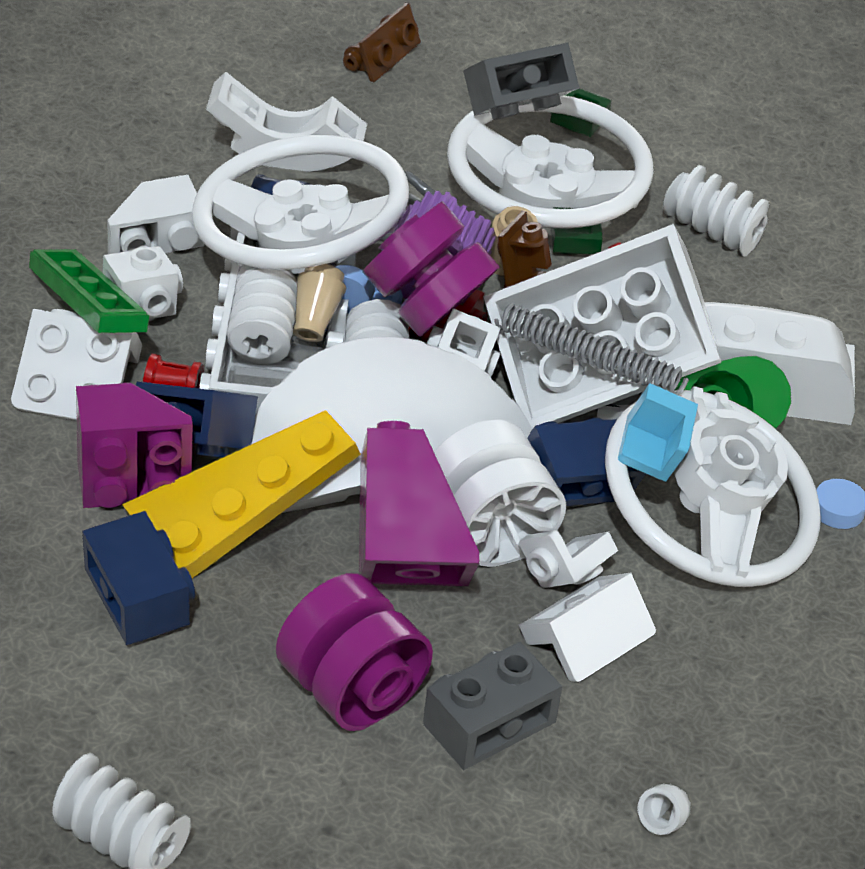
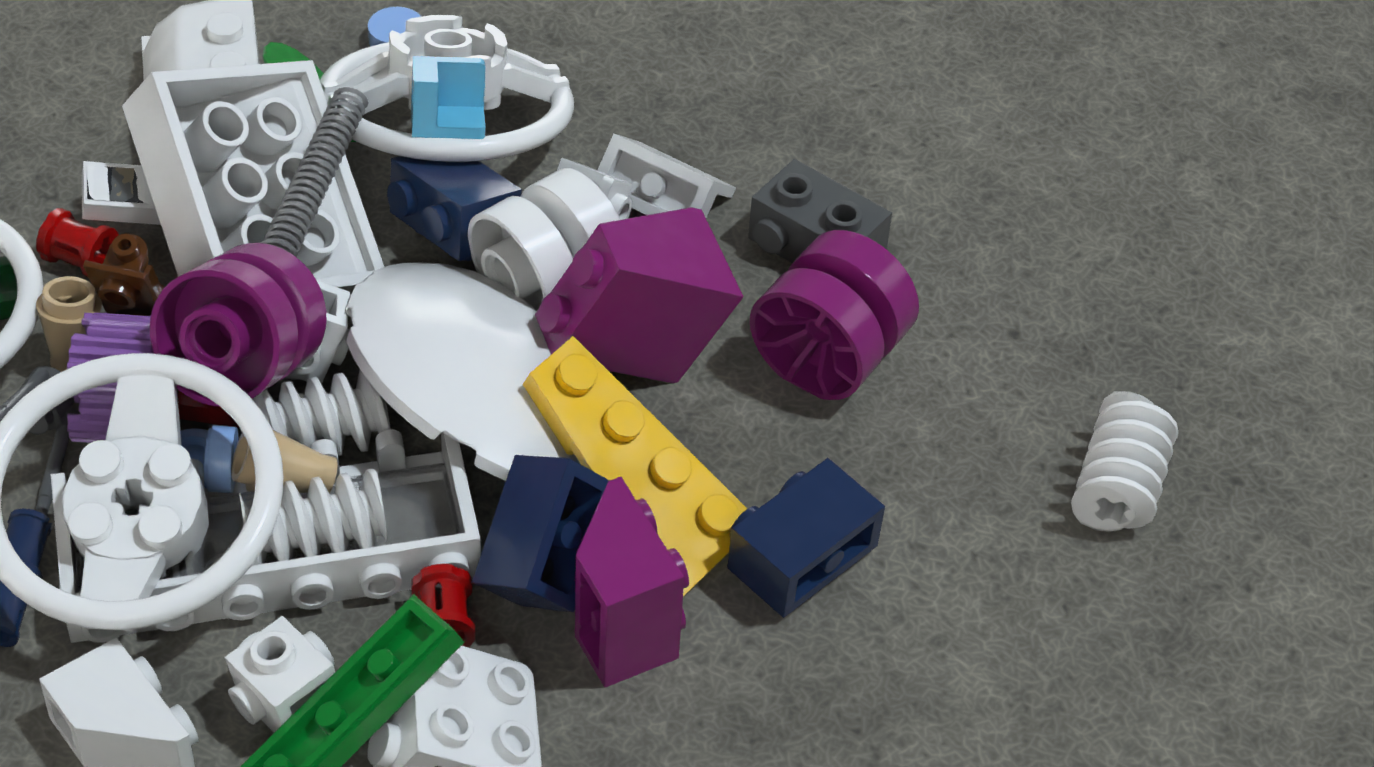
camera: 105 degrees left, 5 degrees up
white hinge [638,784,691,835] -> none

